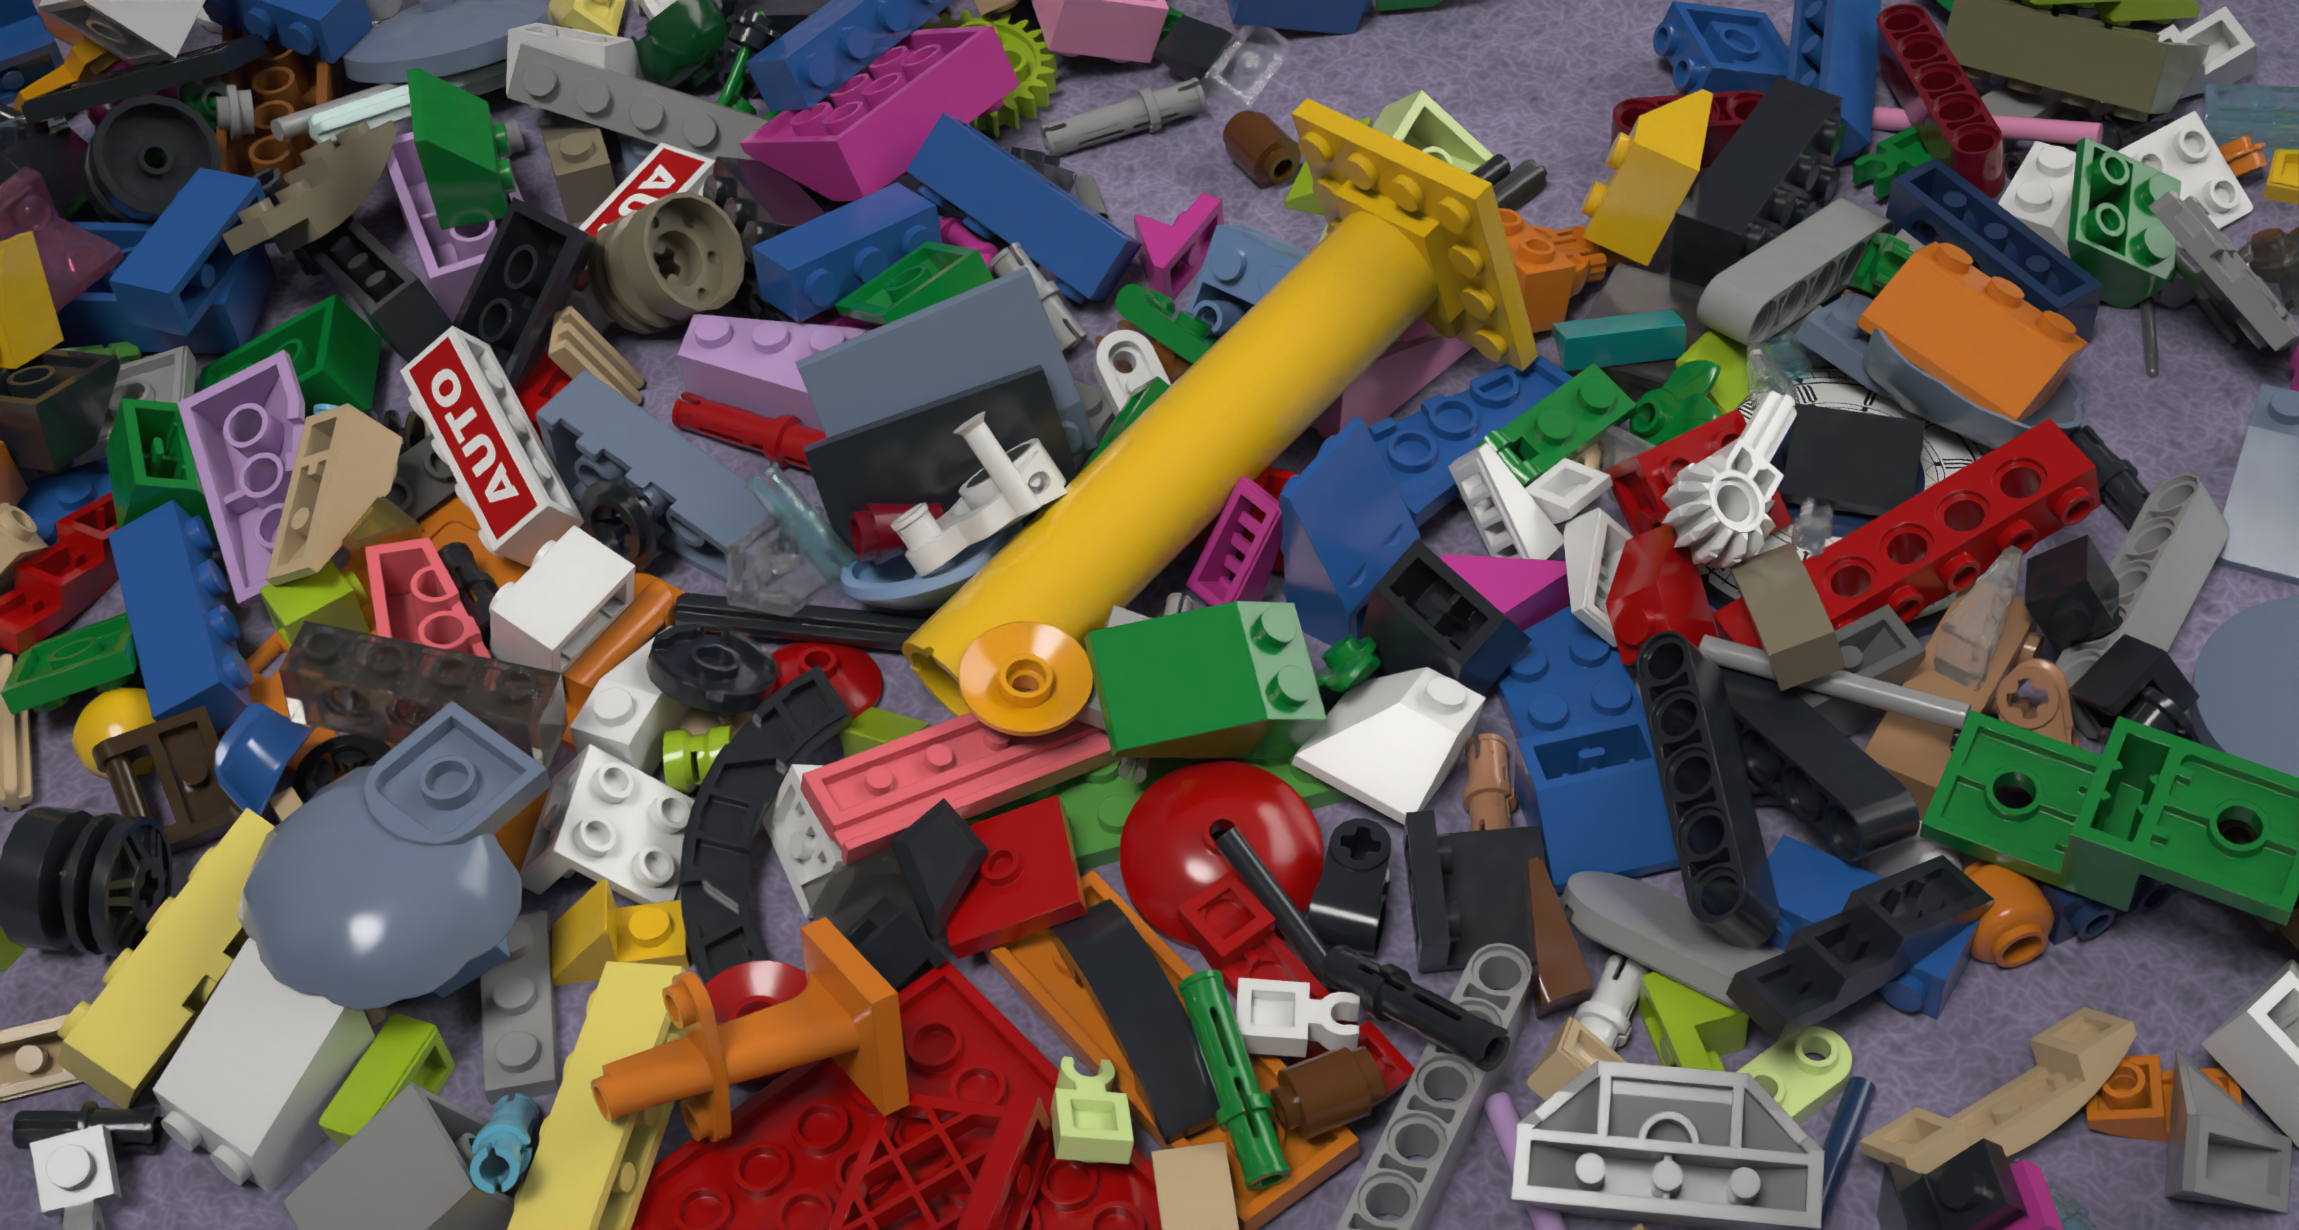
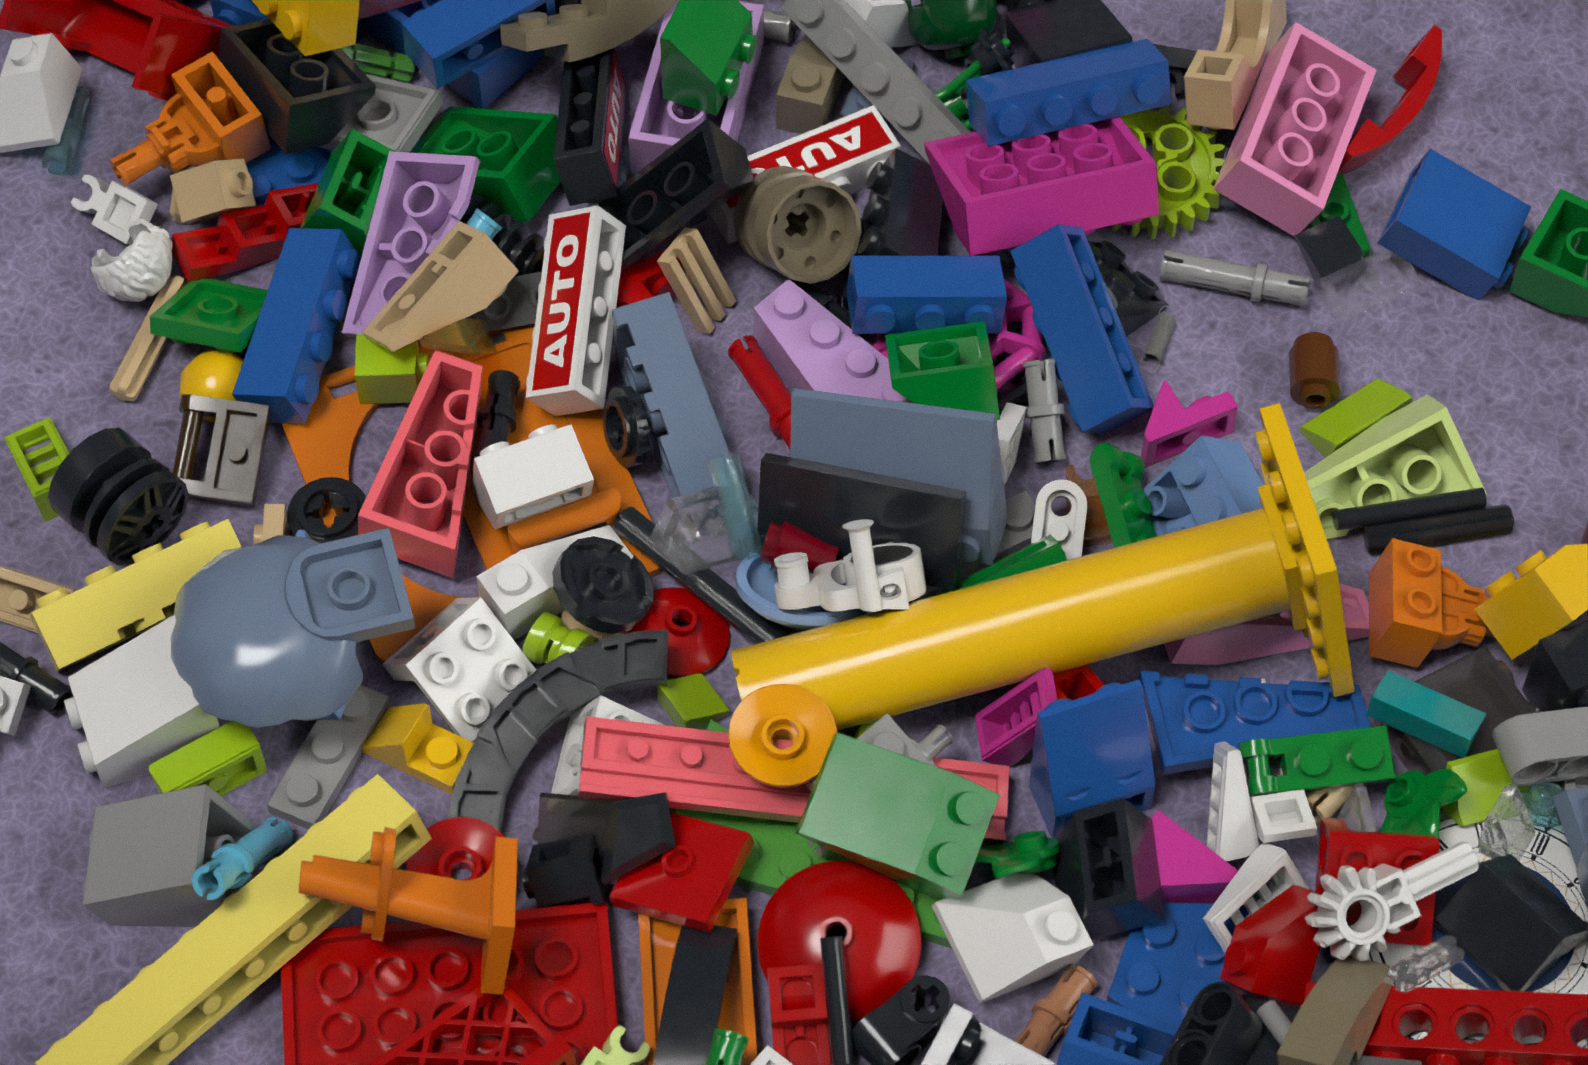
camera: 30 degrees right, 10 degrees up
blue piece [214,703,323,816] -> none
clear smoke brick [279,621,568,771] -> none

